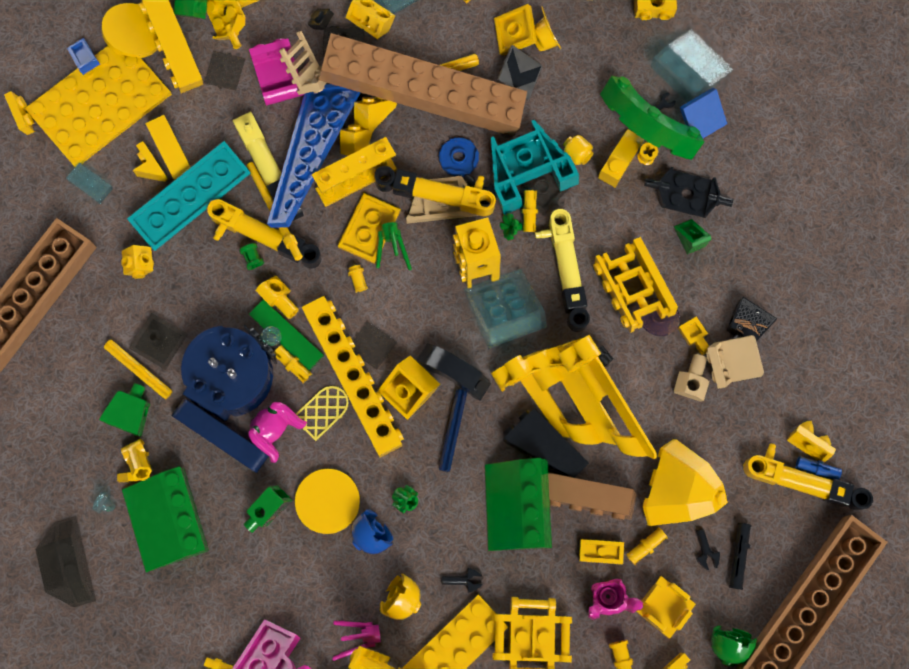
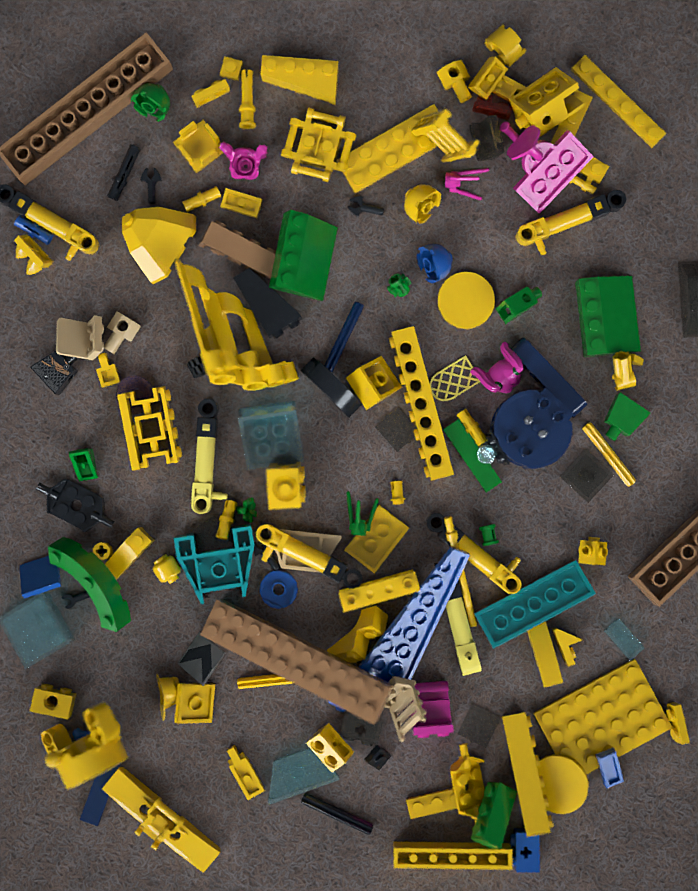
camera: 155 degrees left, 10 degrees up
clear light blue tile [92,491,116,514] -> none
yellow piece [255,276,299,319] -> none
none -> yellow piece [516,190,626,255]

